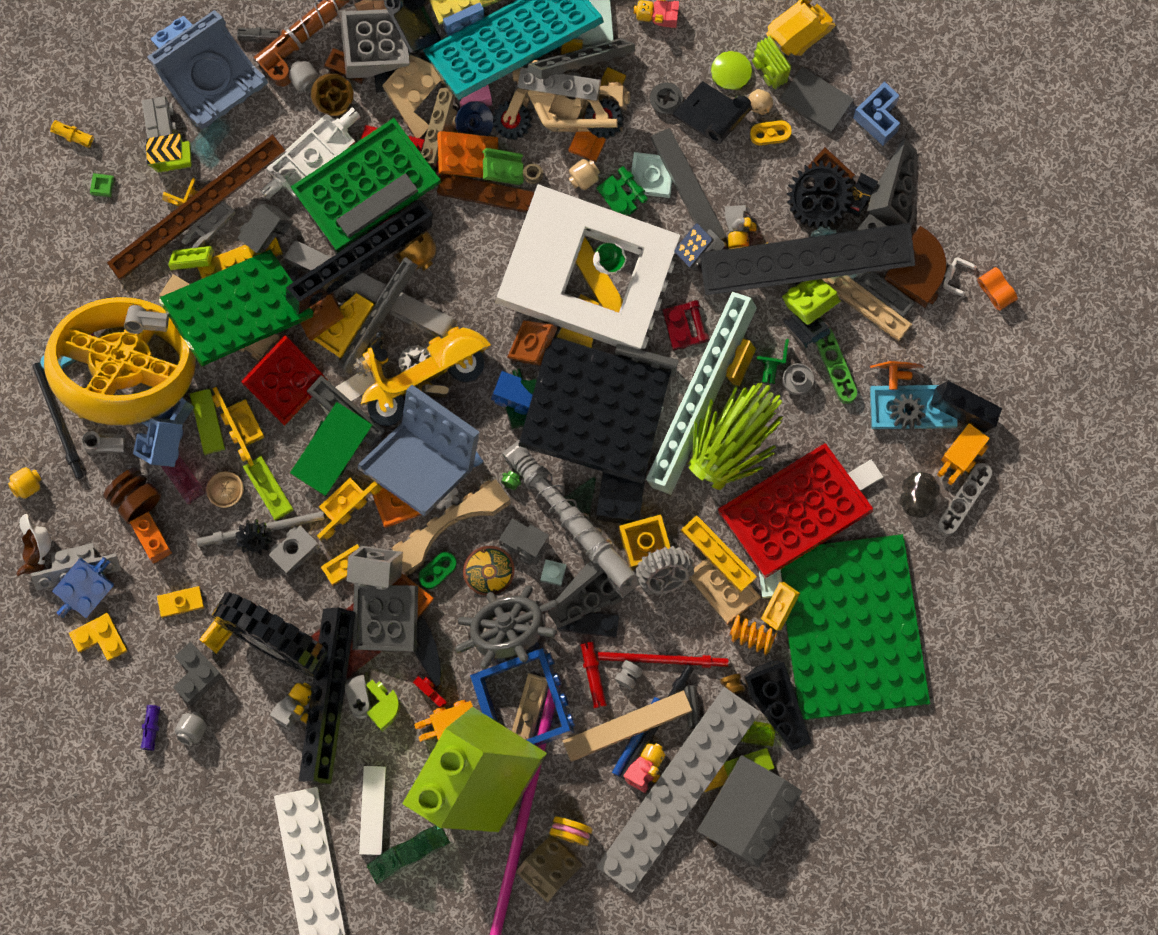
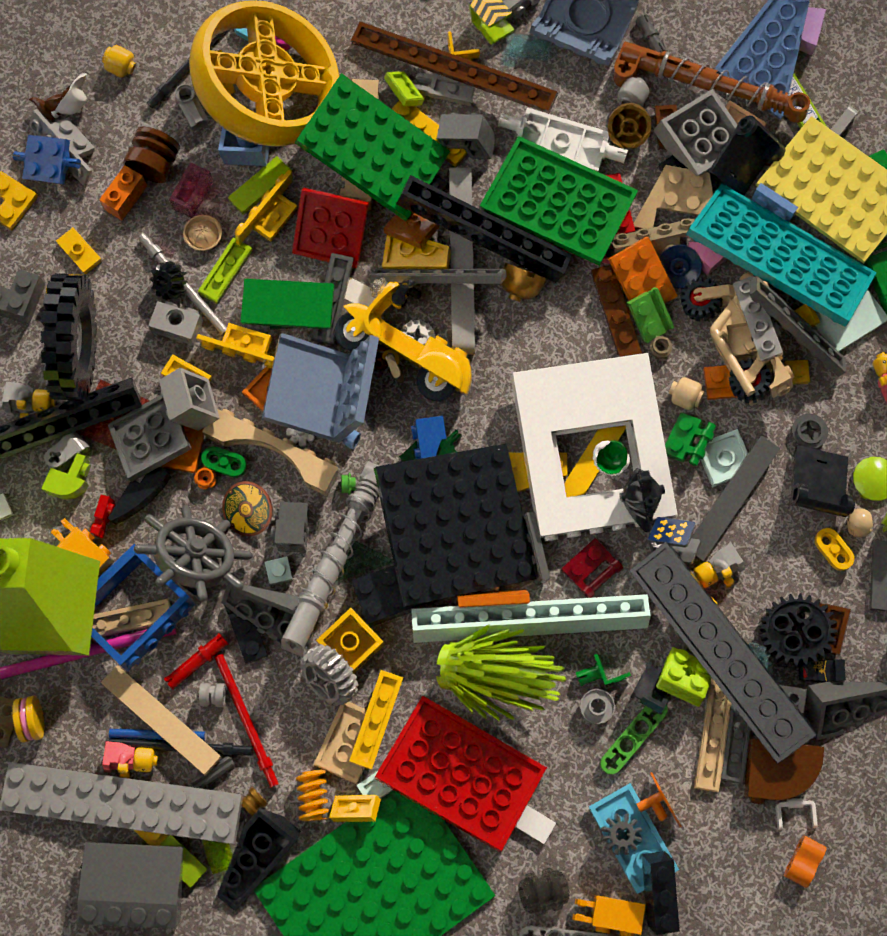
camera: 60 degrees right, 0 degrees up
light grey piece [124,305,169,334] -> none
medium blue brick [133,418,183,467] -> none
dark grey tile [336,173,418,238] -> none
dark orange plate [507,320,557,366] -> none
yellow plate [726,339,756,386] -> none
none -> orange plate [194,467,216,490]
none -> orange tile [457,589,530,607]
none -> black helmet [619,468,665,532]

